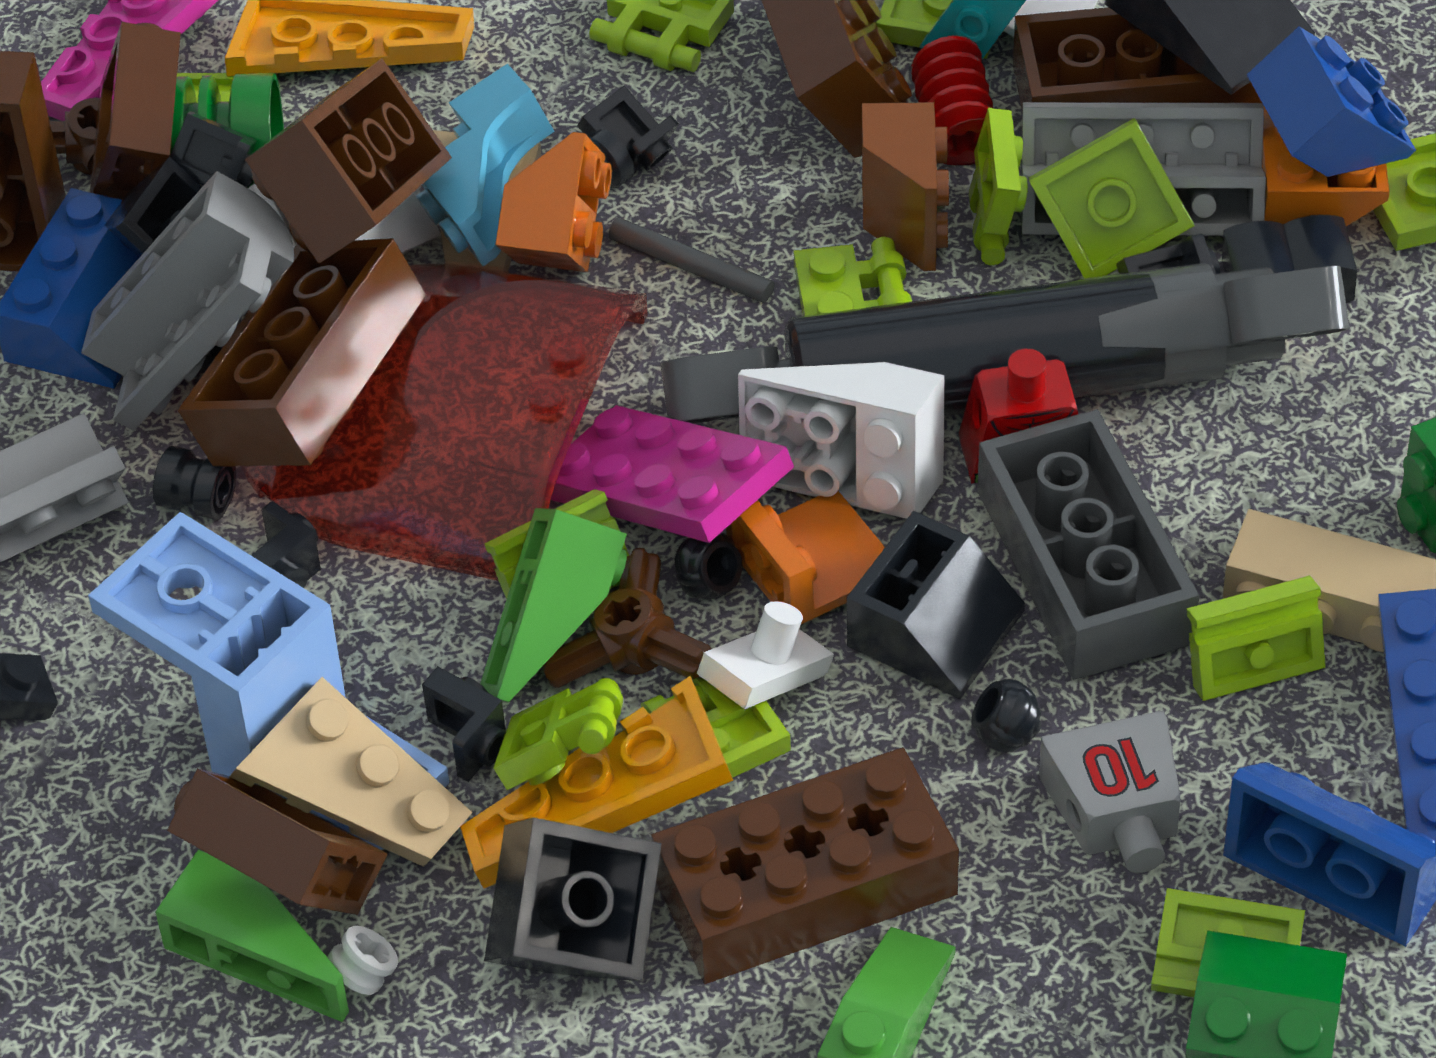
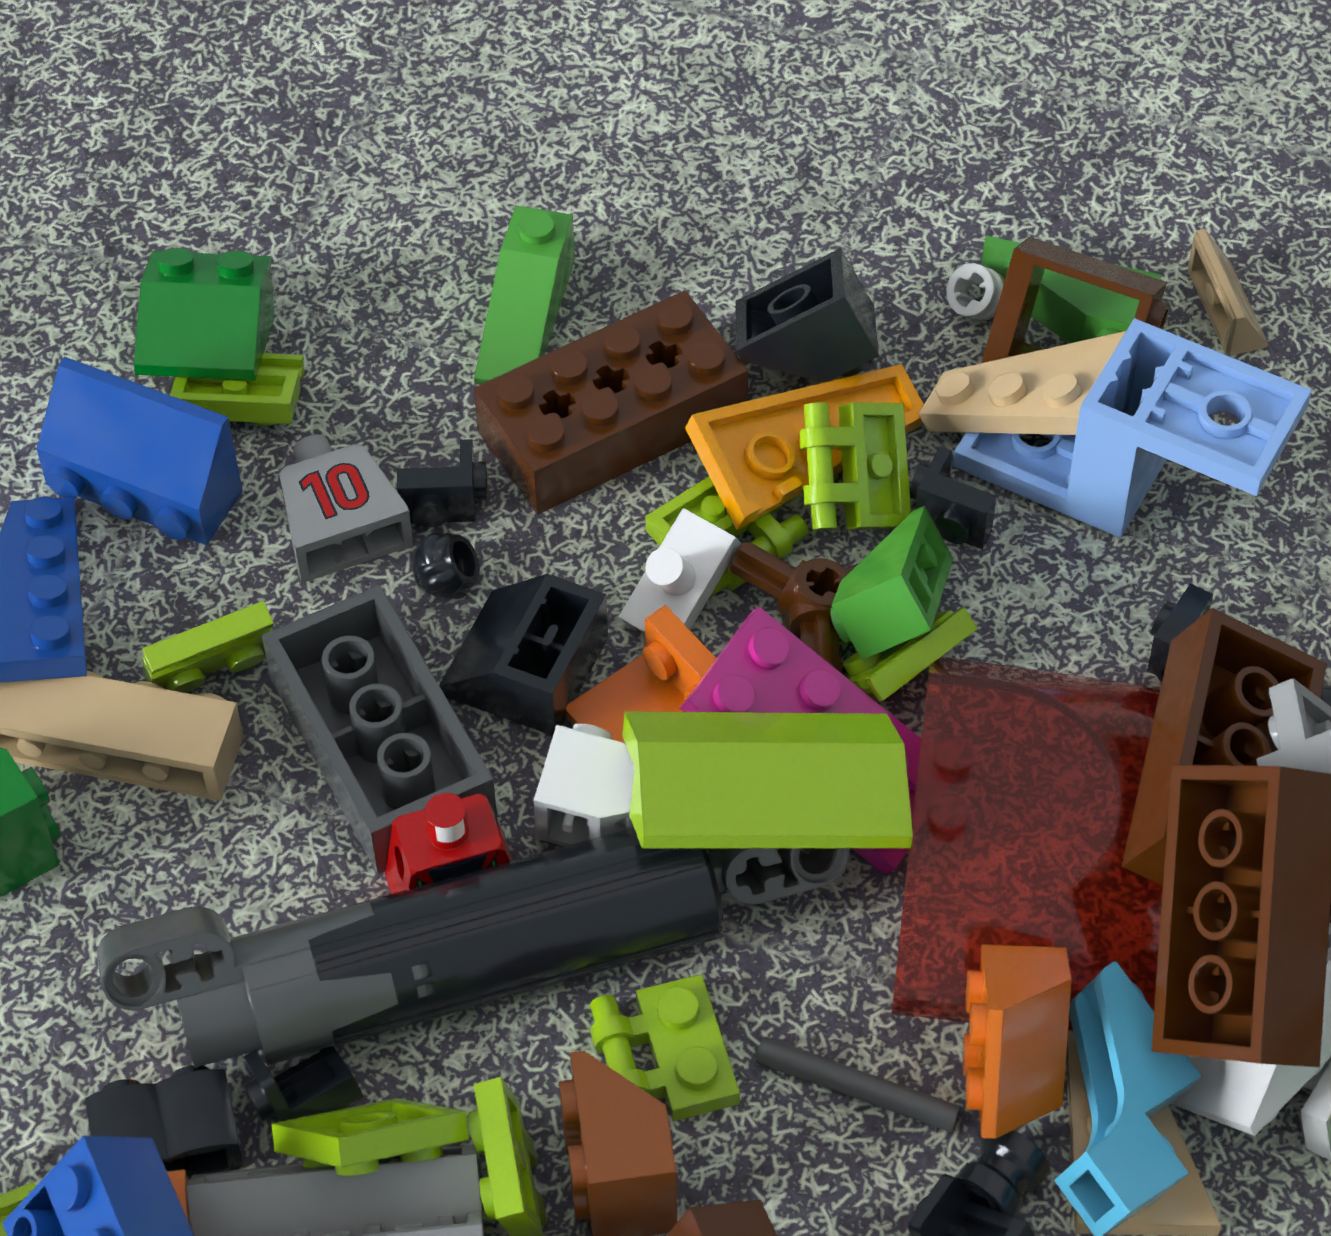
camera: 170 degrees right, 5 degrees up
none -> black bracket [397,439,487,527]
none -> lime slope [622,711,913,848]
none -> tan slope [1188,229,1268,356]

